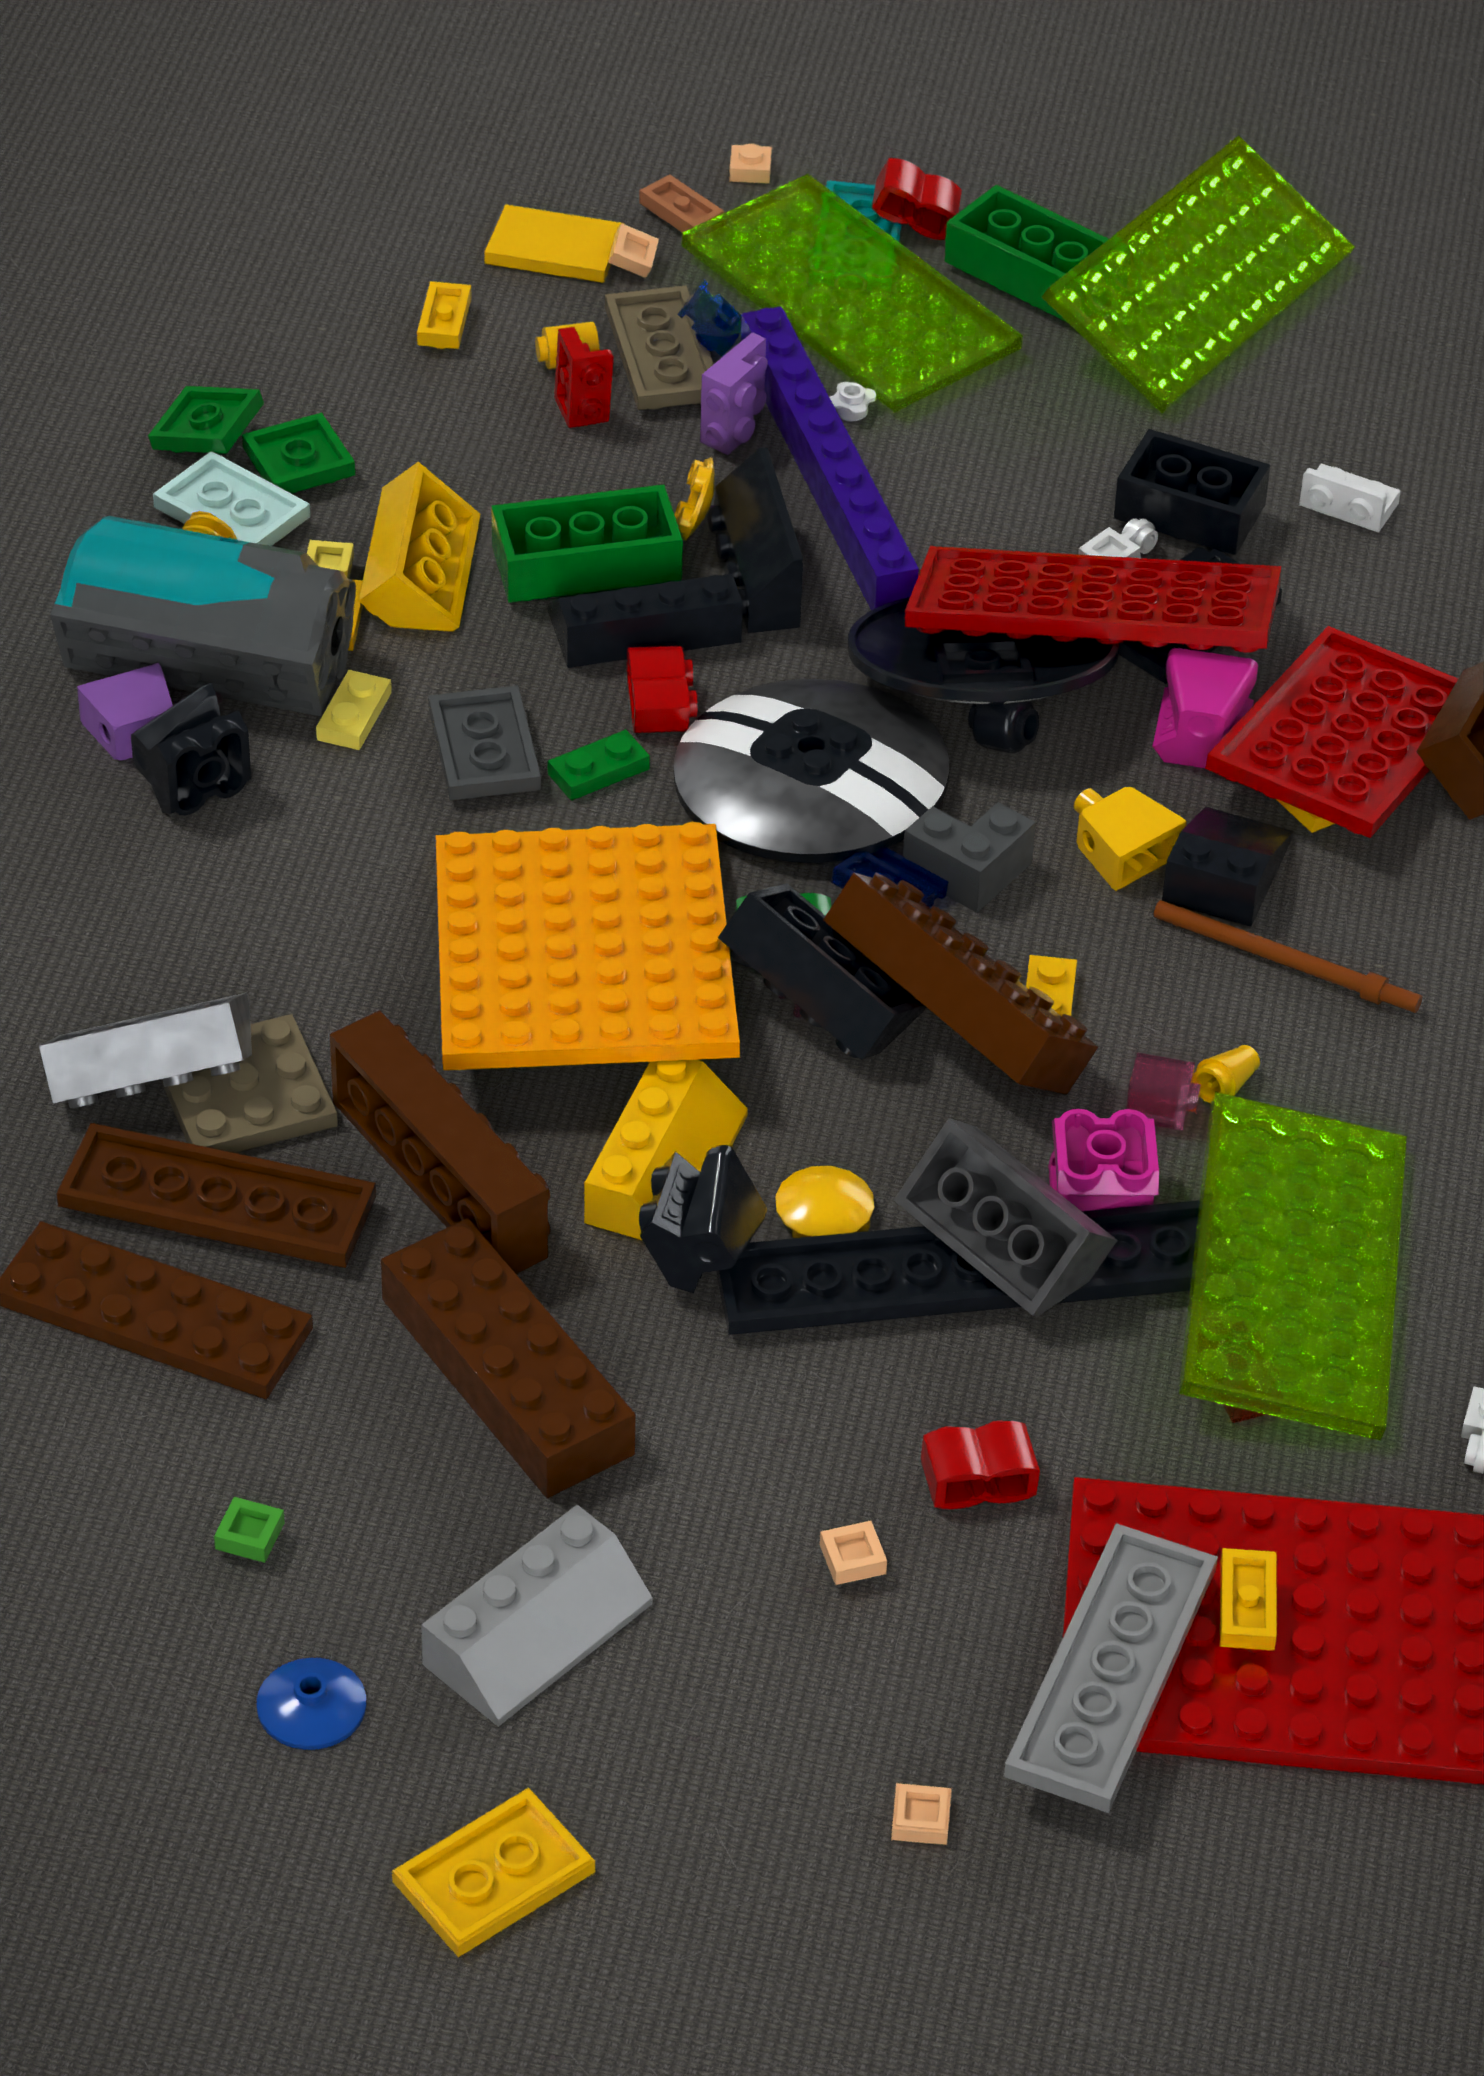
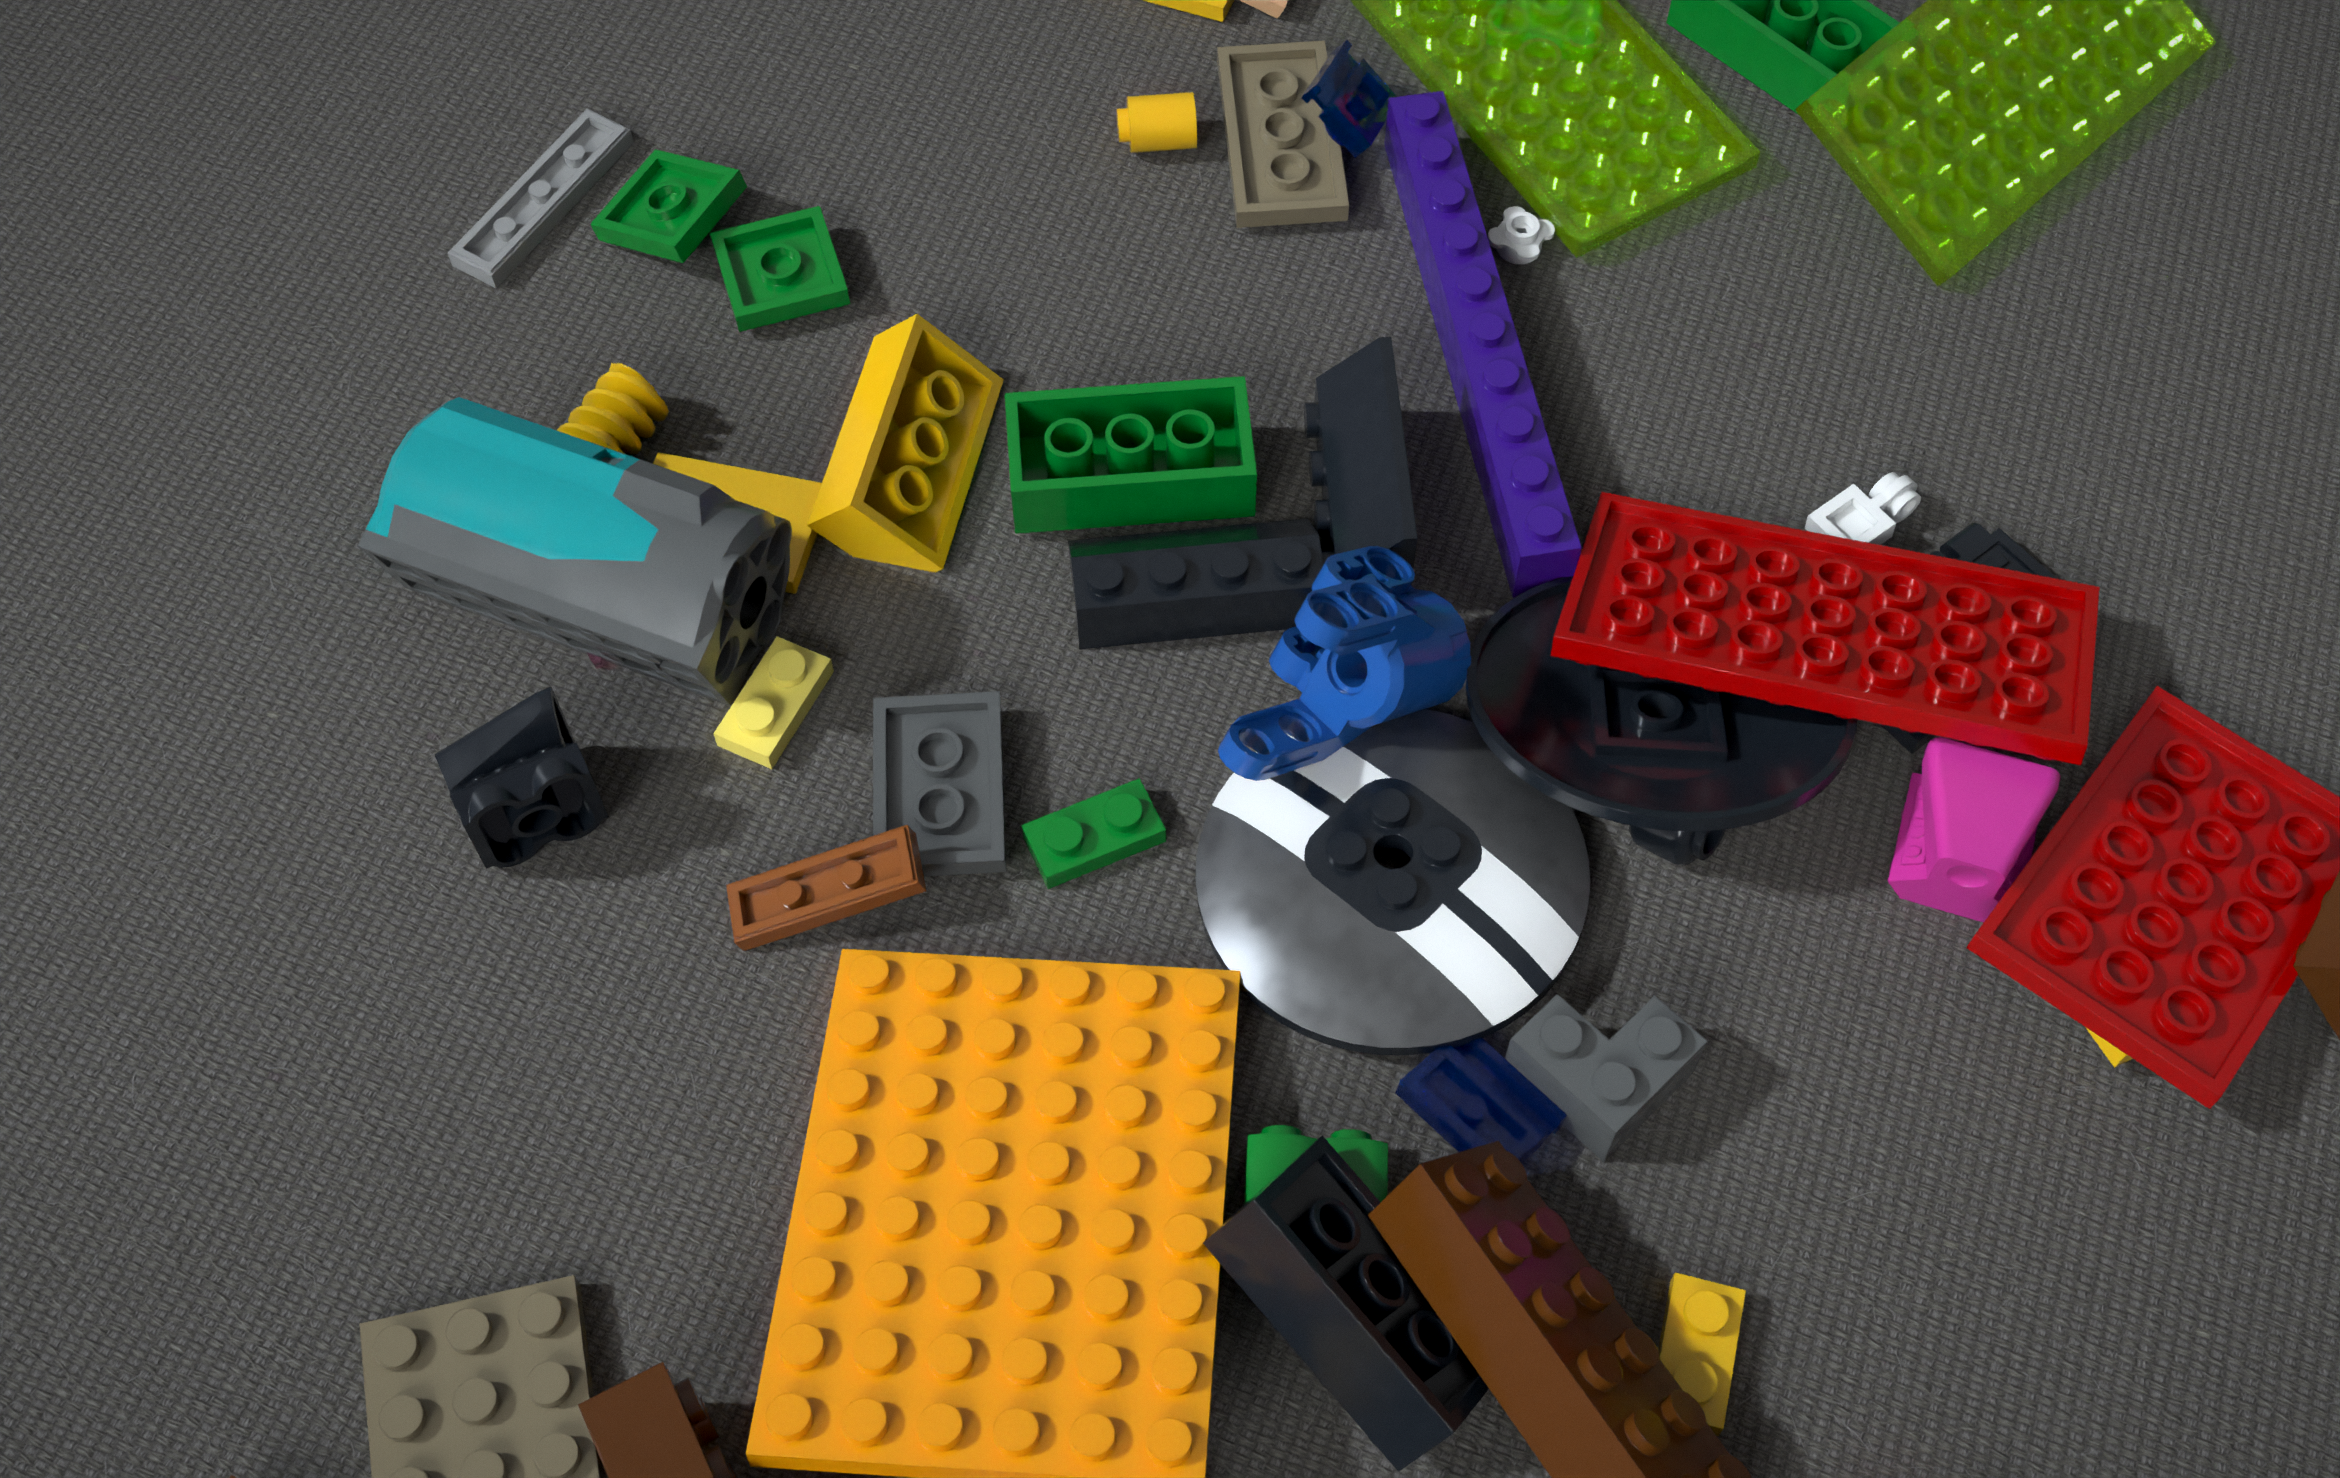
camera: 10 degrees right, 15 degrees up
slope [39,992,252,1108] -> none
medium lavender torso [77,663,173,761] -> none
light aqua plate [153,451,310,546] -> none
light yellow plate [307,540,354,579] -> none
yellow plate [417,281,471,349] -> none
red bracket [554,327,614,428] -> none
red brick [626,646,698,733] -> none
yellow dish [674,457,715,541] -> none
medium lavender plate [700,332,768,455] -> none
yellow torso [1074,787,1187,891] -> none
black brick [1113,429,1271,555] -> none
dark orange bar [1154,900,1422,1013] -> none
black slope [1162,806,1294,927] -> none
white bracket [1299,463,1401,532] -> none
none -> light grey tile [448,109,634,288]
none -> dark orange tile [726,824,927,951]
none -> blue piece [1218,546,1471,781]

